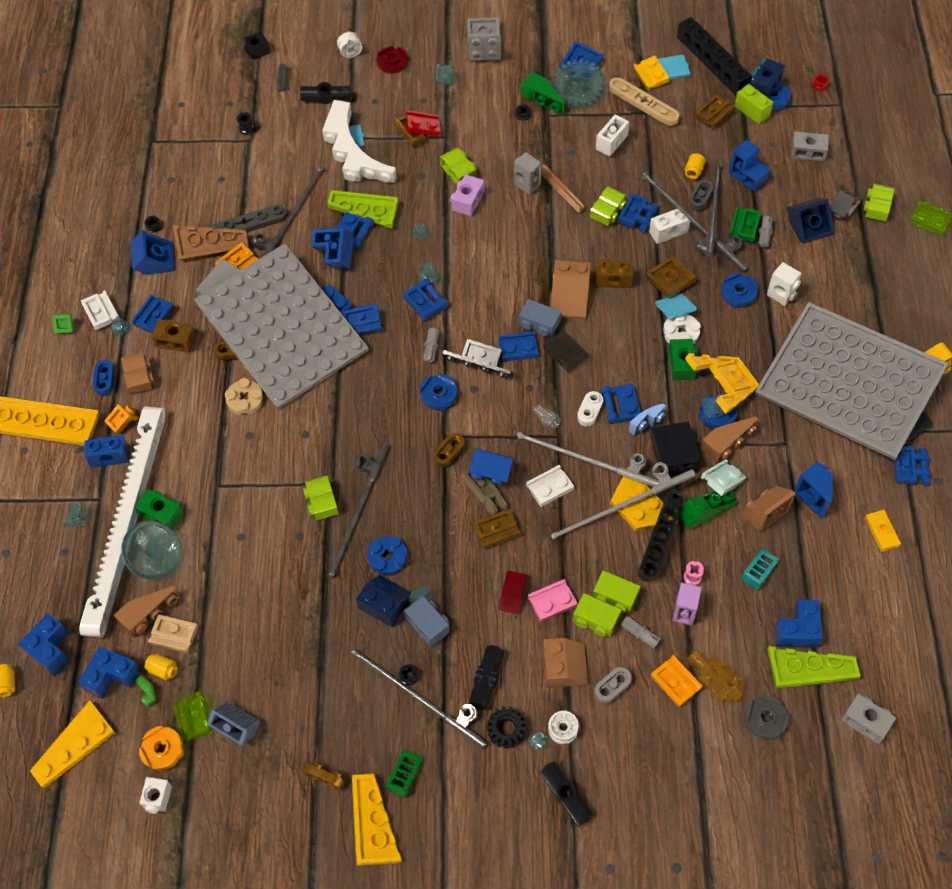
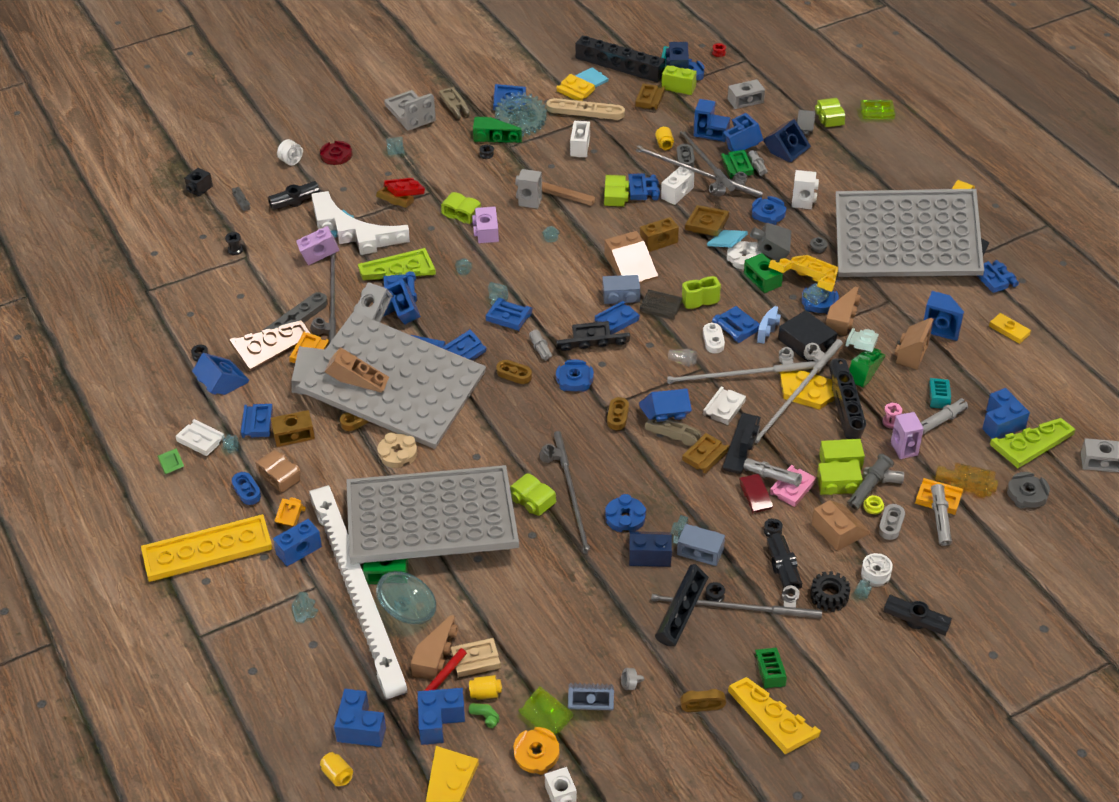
camera: 30 degrees left, 15 degrees down
none -> lavender brick [296,226,340,265]
none -> medium nougat slope [324,347,389,393]
none -> light grey plate [346,465,519,564]
none -> light grey brick [353,282,393,322]
none -> red bar [417,648,467,699]
none -> dark tan hinge [439,87,470,119]
none -> pearl gold plate [496,360,532,384]
none -> clear light blue plate [542,226,560,242]
none -> light grey tile [621,668,645,690]
none -> black brick [655,564,709,646]
none -> lime brick [682,276,721,309]
none -> blue brick [723,113,764,152]
none -> black bracket [723,413,761,474]
none -> light grey pin [744,458,802,486]
none -> dark grey torso [750,223,791,262]
none -> black bush [764,518,783,537]
none -> dark grey plate [810,237,828,253]
none -> dark grey pin [847,454,894,510]
none -> neon yellow plate [863,495,884,515]
none -> light grey pin [920,398,968,435]
none -> light grey pin [931,484,952,546]

